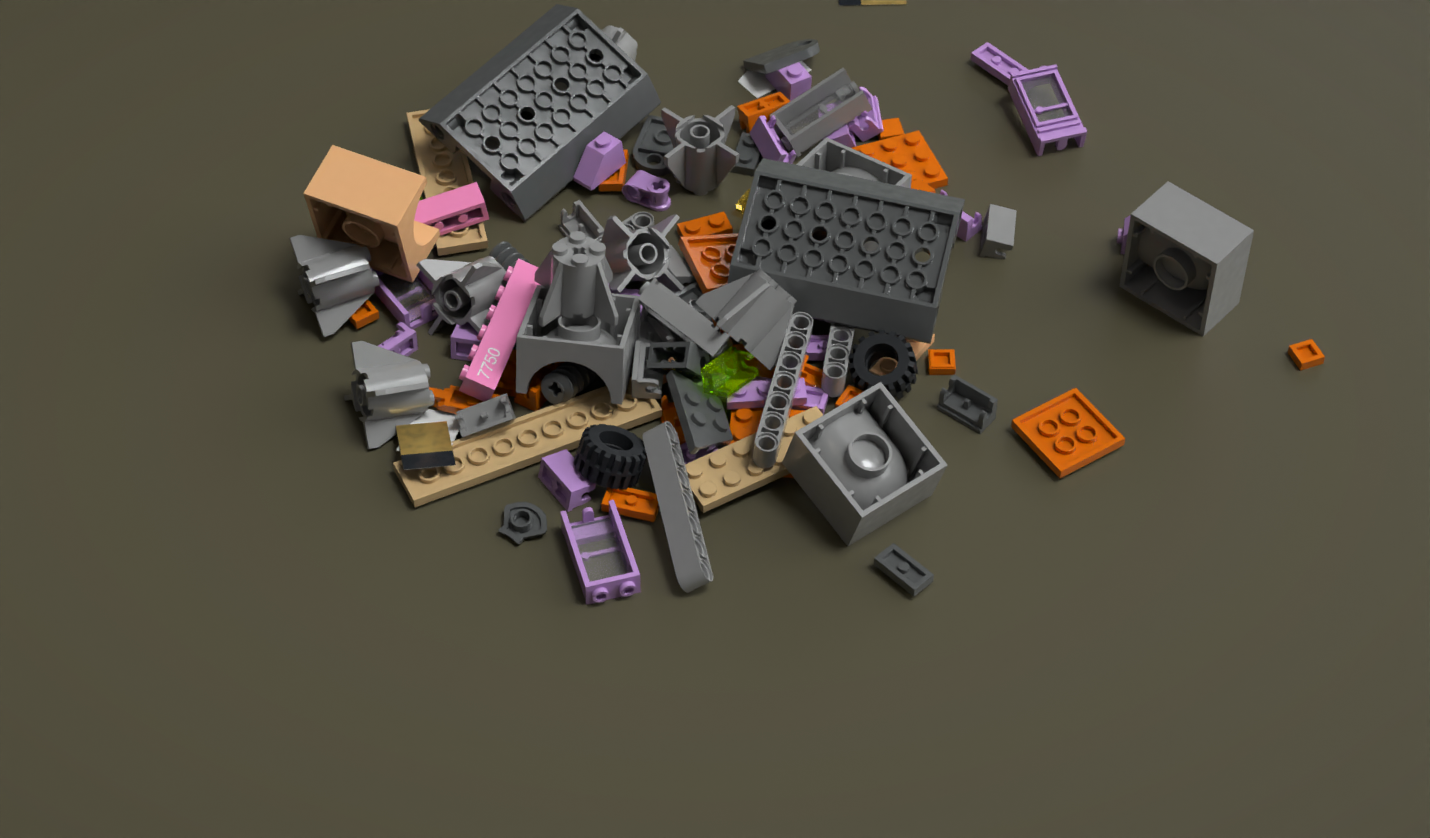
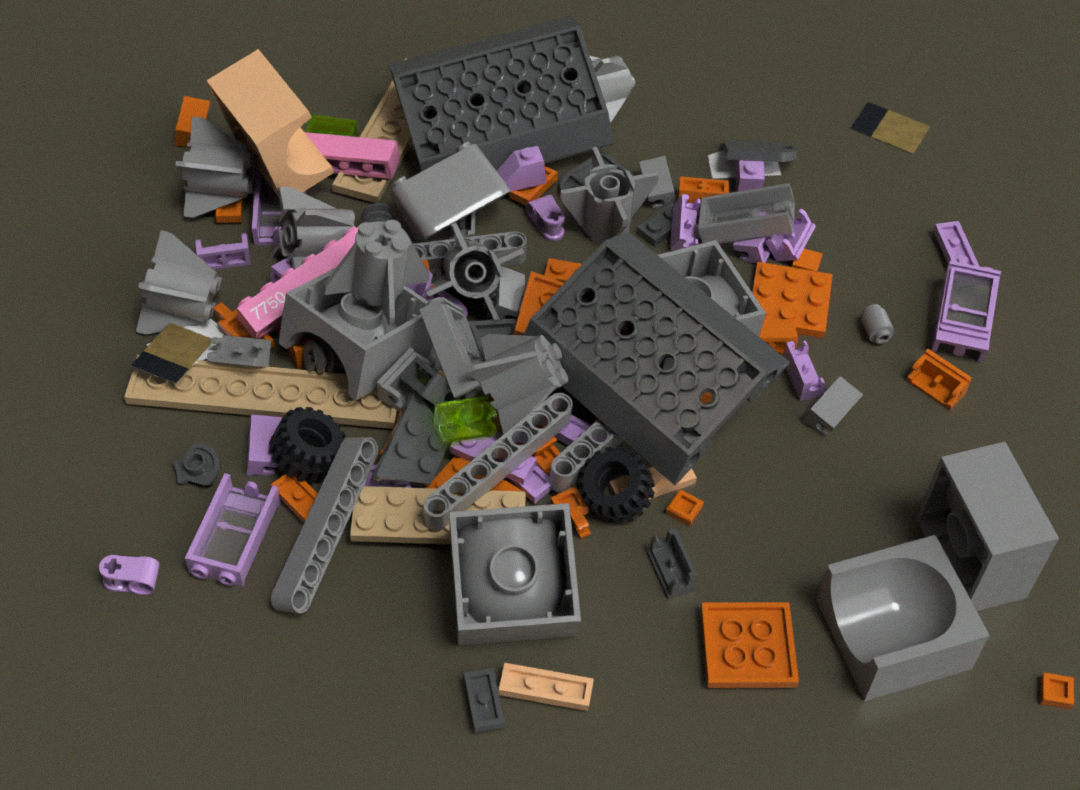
camera: 30 degrees right, 5 degrees up
none -> lavender piece [99,555,160,595]
none -> orange hinge [174,96,210,148]
none -> light grey windscreen [388,141,510,243]
none -> light nougat plate [499,663,594,711]
none -> light grey hinge [639,156,676,210]
none -> light grey piece [816,535,990,701]
none -> light grey brick [861,304,894,344]
none -> orange hinge [906,349,972,411]

